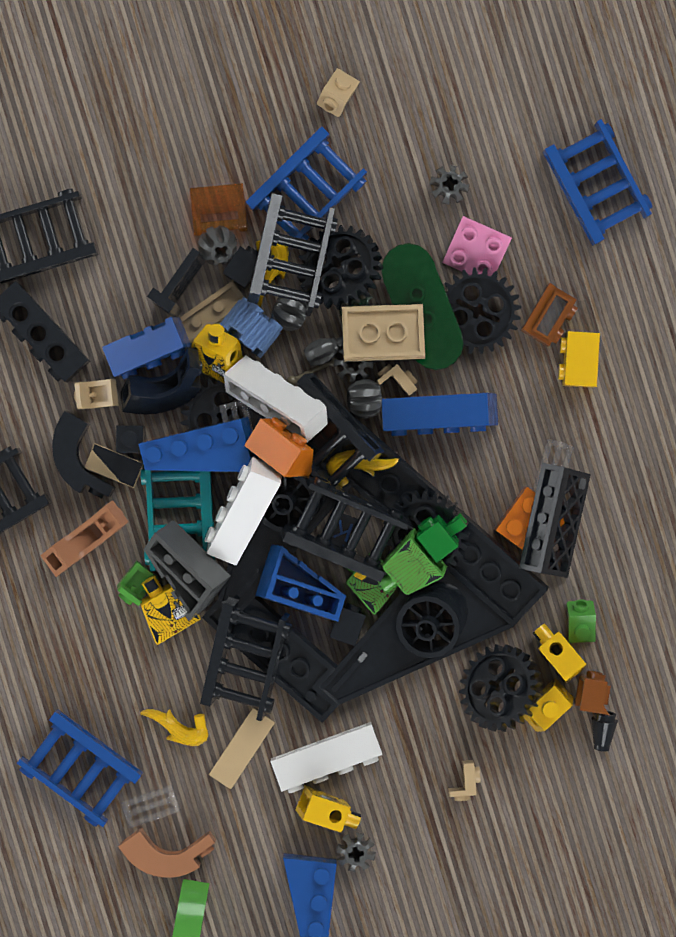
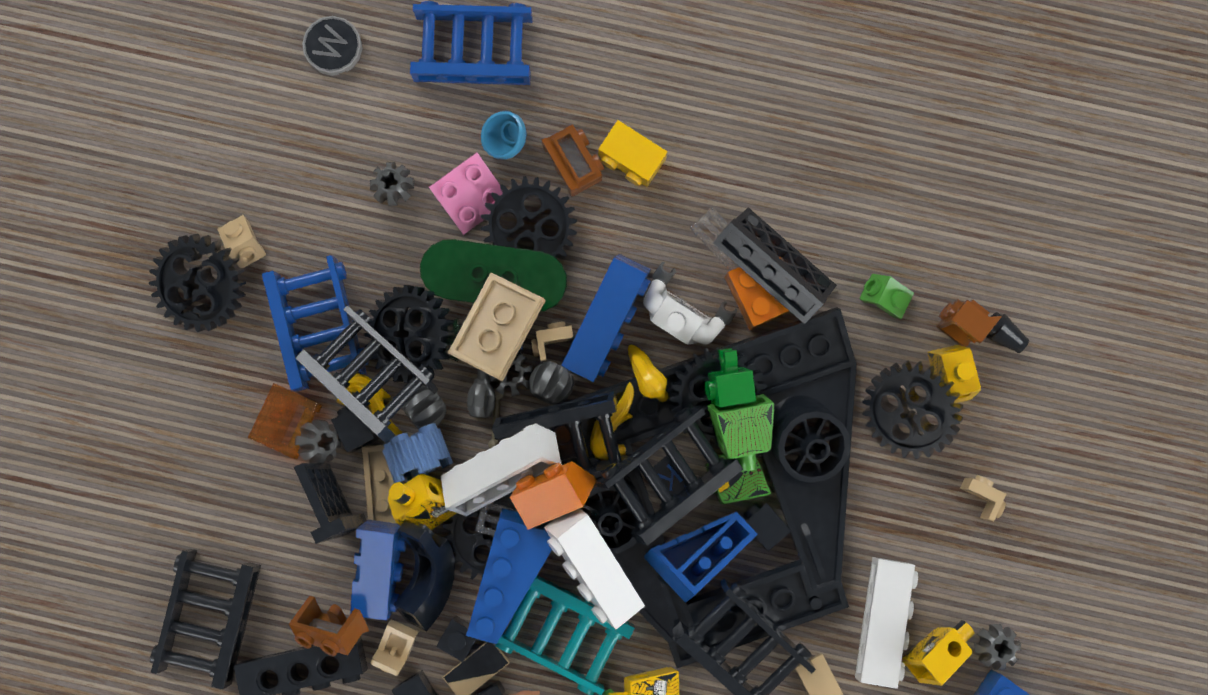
camera: 70 degrees left, 5 degrees down
dark grey wedge [144,520,230,621] -> none
yellow torso [532,623,587,683] -> none
none -> black gear [149,234,246,332]
none -> dark orange window [289,596,369,656]
none -> black tile [302,16,363,76]
none -> dark azure piece [481,111,527,160]
none -> yellow piece [628,345,668,402]
none -> white torso [643,262,737,345]

